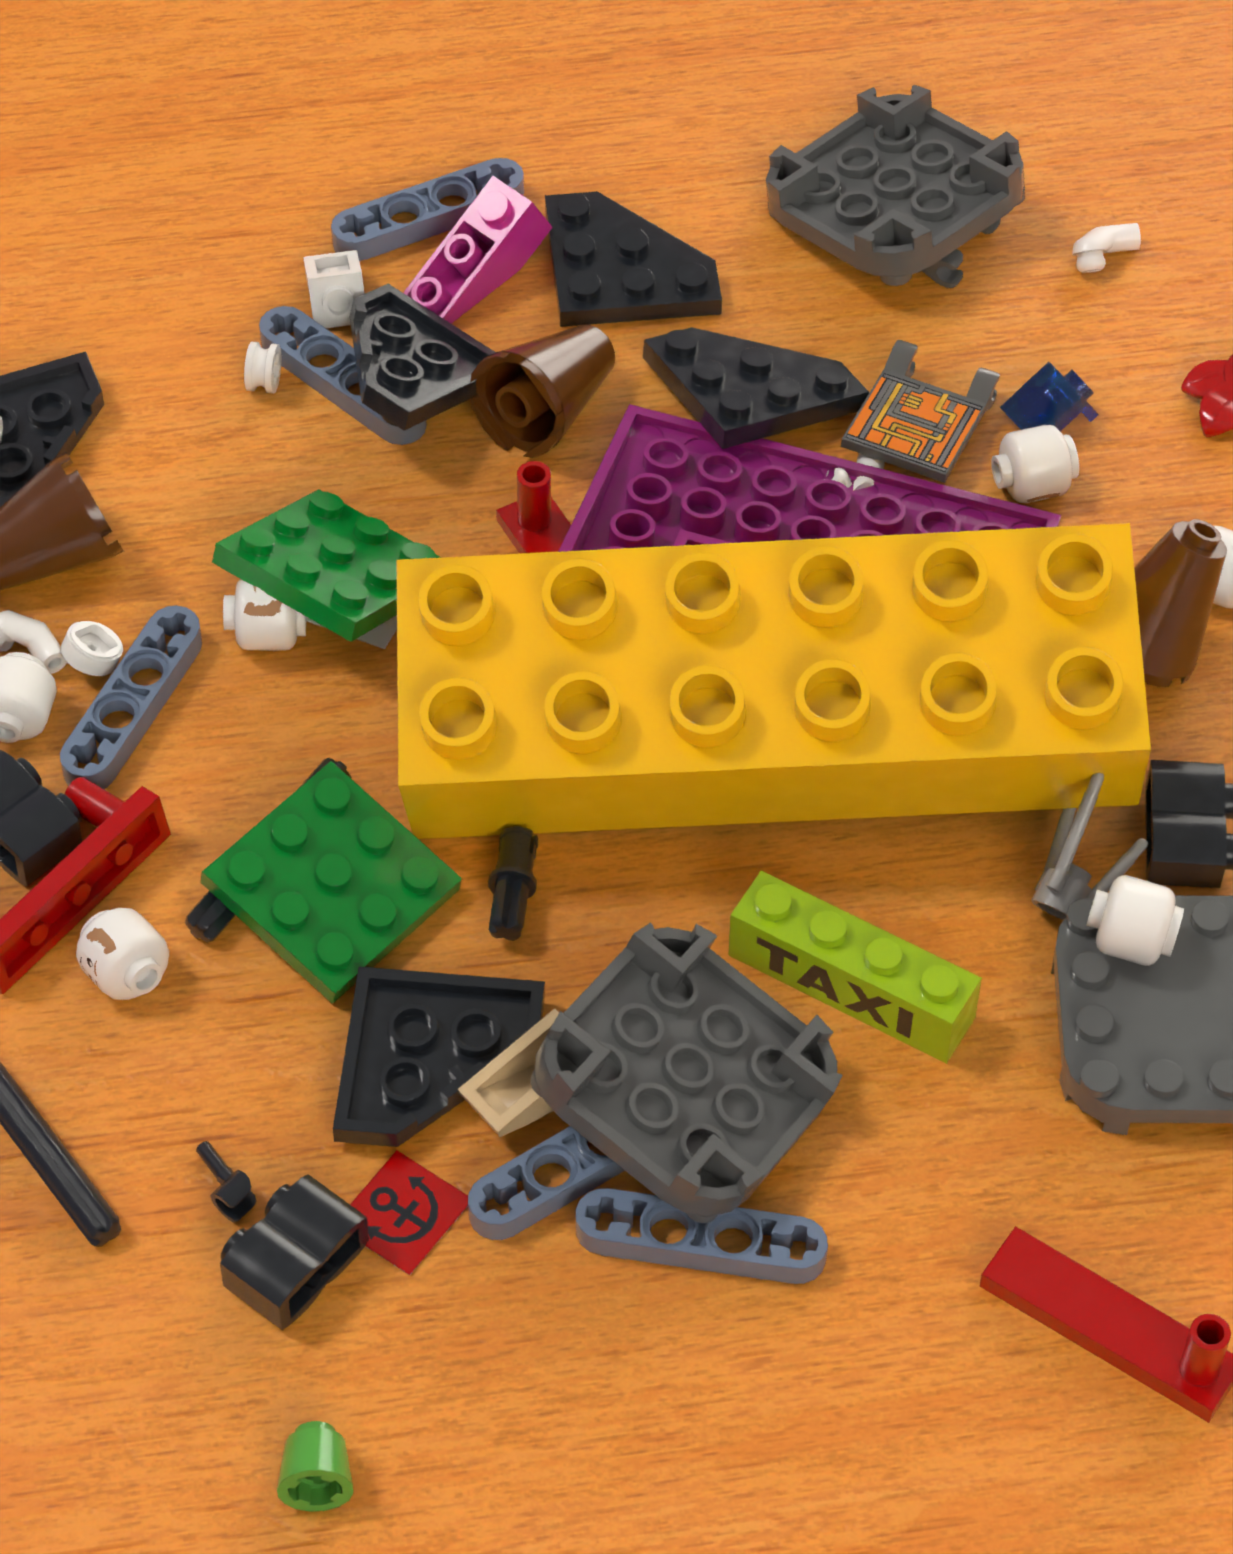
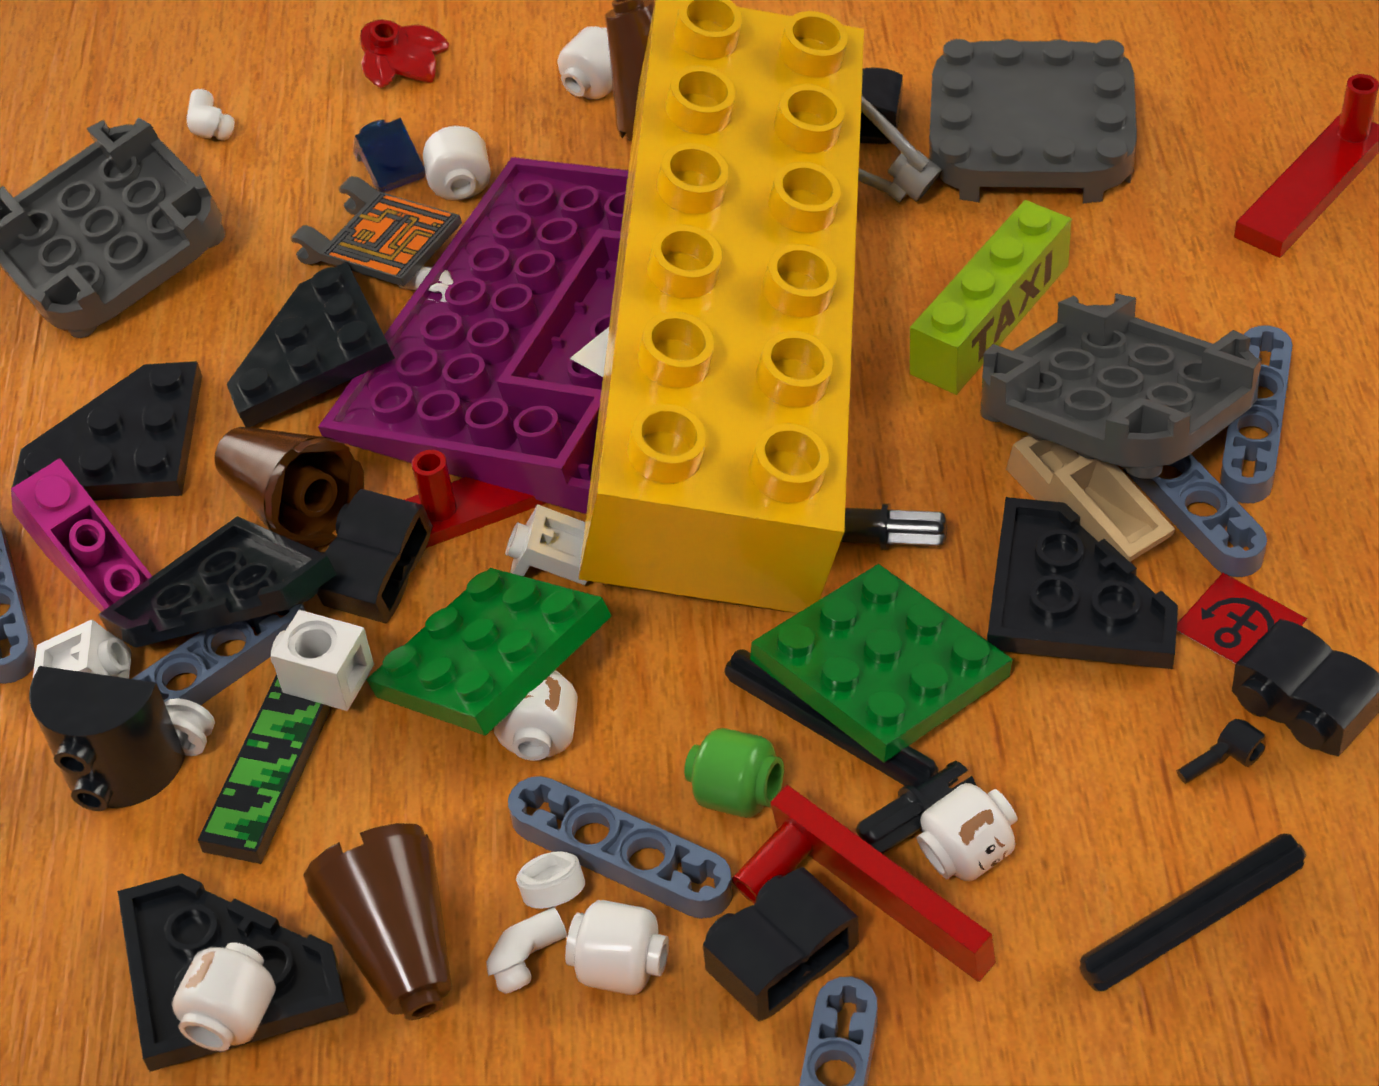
camera: 80 degrees left, 5 degrees down
white head [1086,875,1184,966] -> none
none -> black brick [29,666,186,811]
none -> tile [198,674,332,864]
none -> white brick [270,610,374,711]
none -> black brick [317,489,433,624]
none -> bright green head [684,728,784,818]
none -> black axle [856,761,976,854]

